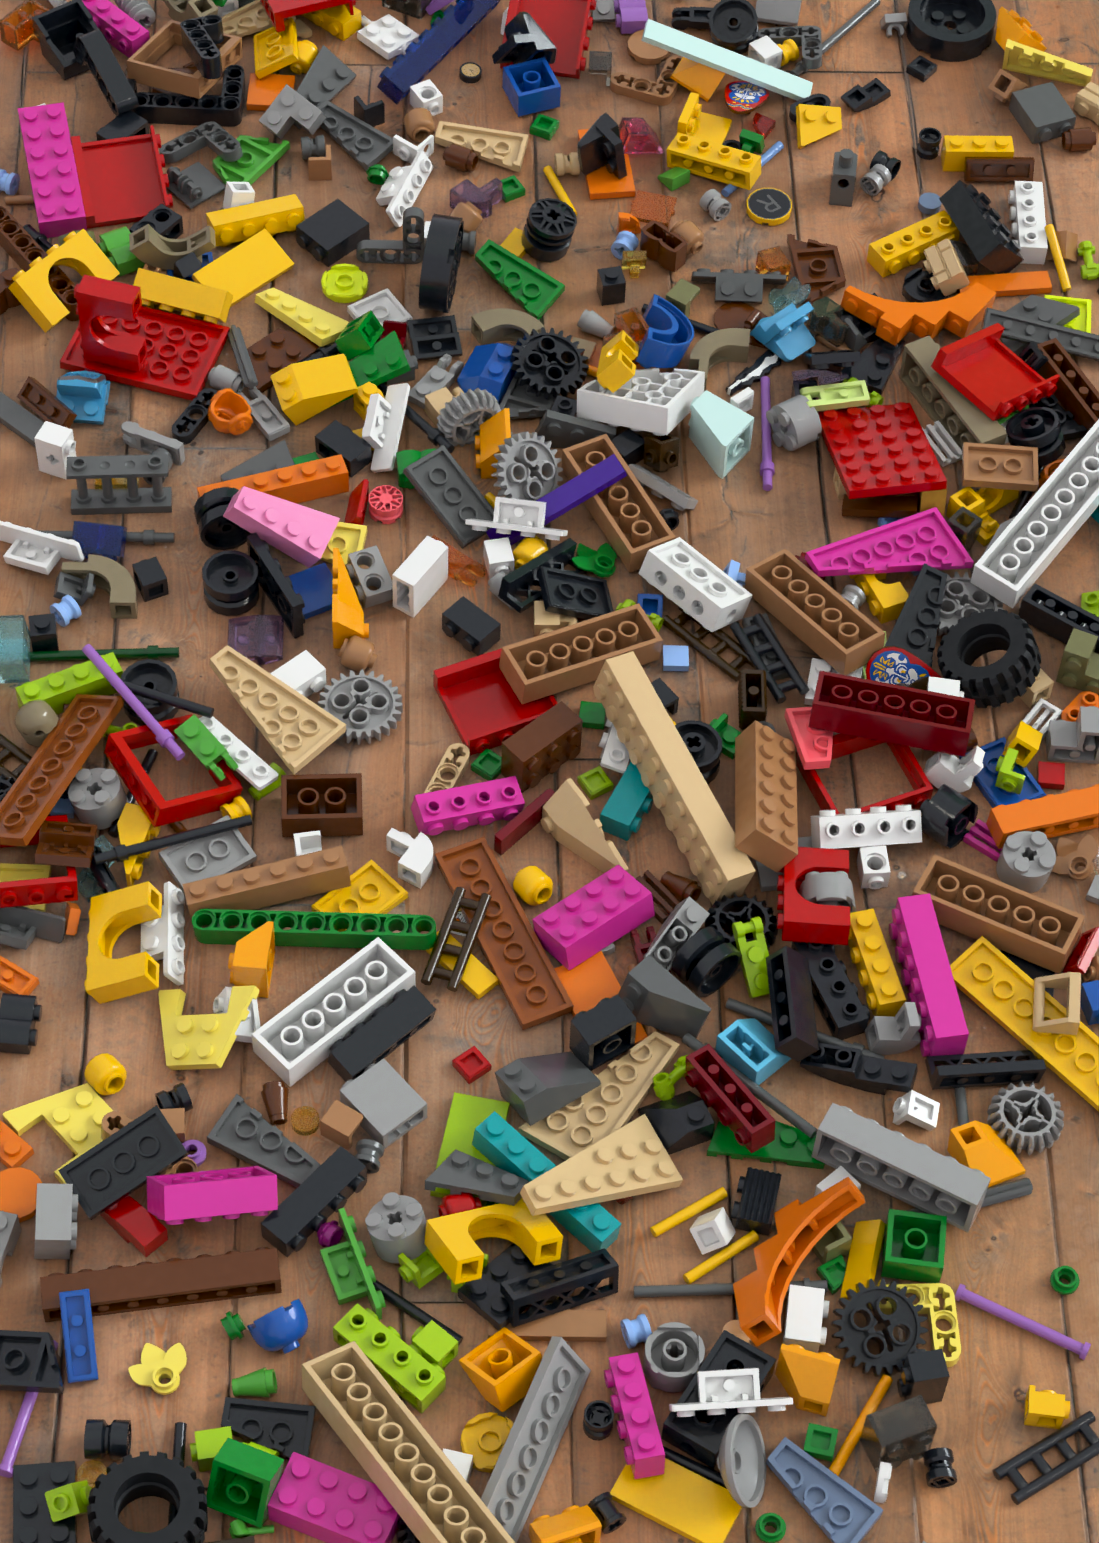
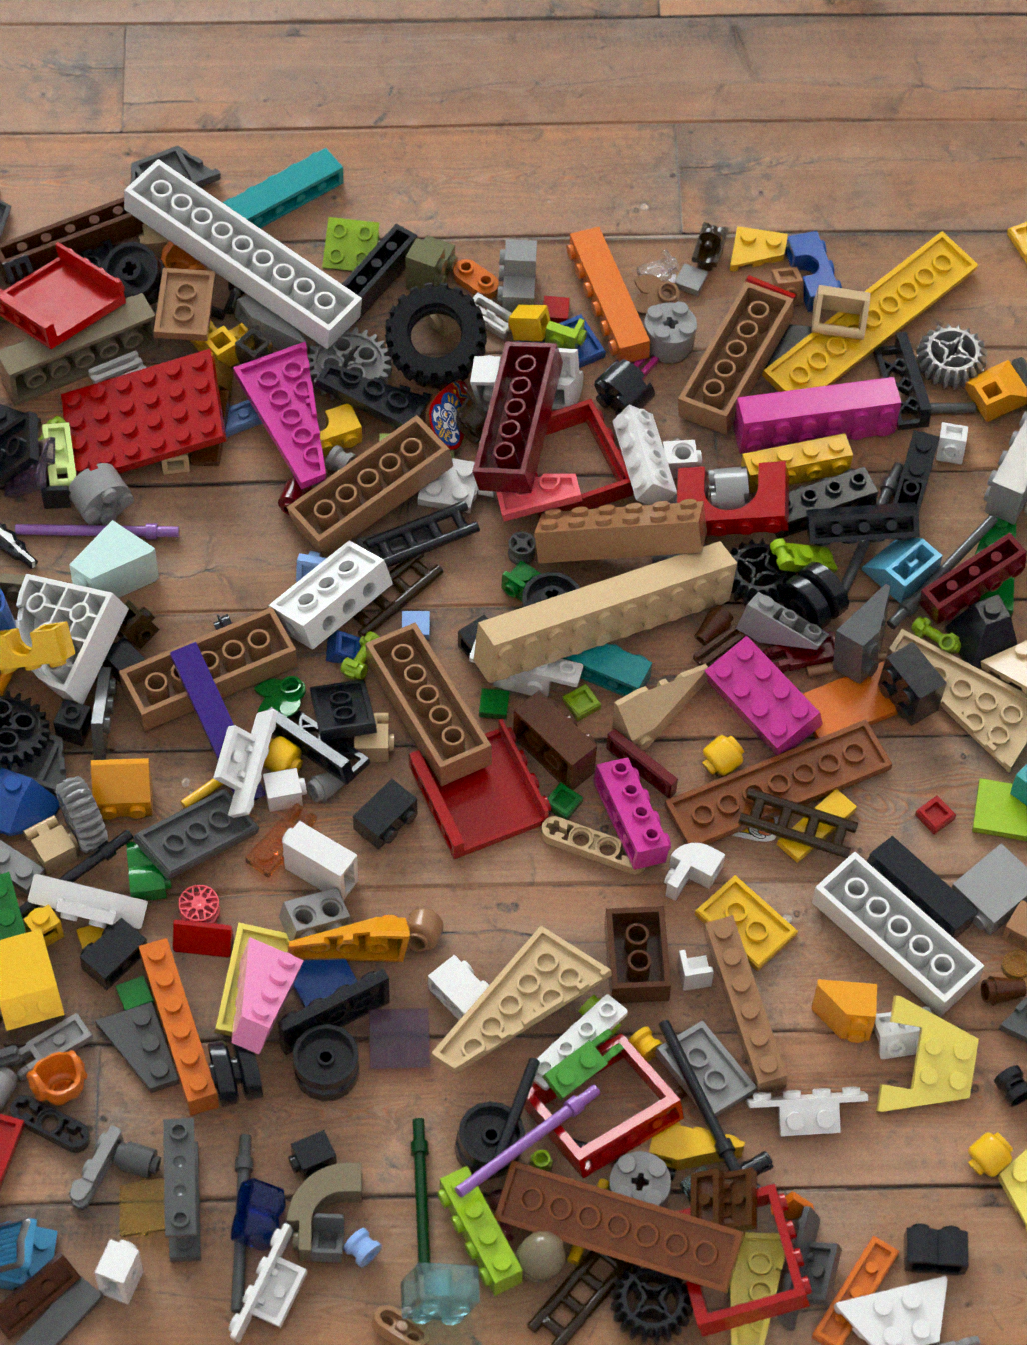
camera: 90 degrees left, 5 degrees up
black brick [28,613,59,651] -> none
yellow arch [84,881,162,1004] -> none
green beam [192,909,437,950] -> none
light grey gear [318,669,403,745] -> none
light grey gear [491,431,563,501] -> none
dark grey slope [495,1051,601,1126] -> none
light grey plate [628,464,698,511] -> none
white tile [730,387,754,412] -> none
dark brown brick [738,669,767,730] -> none
light grey brick [865,1002,921,1055] -> none

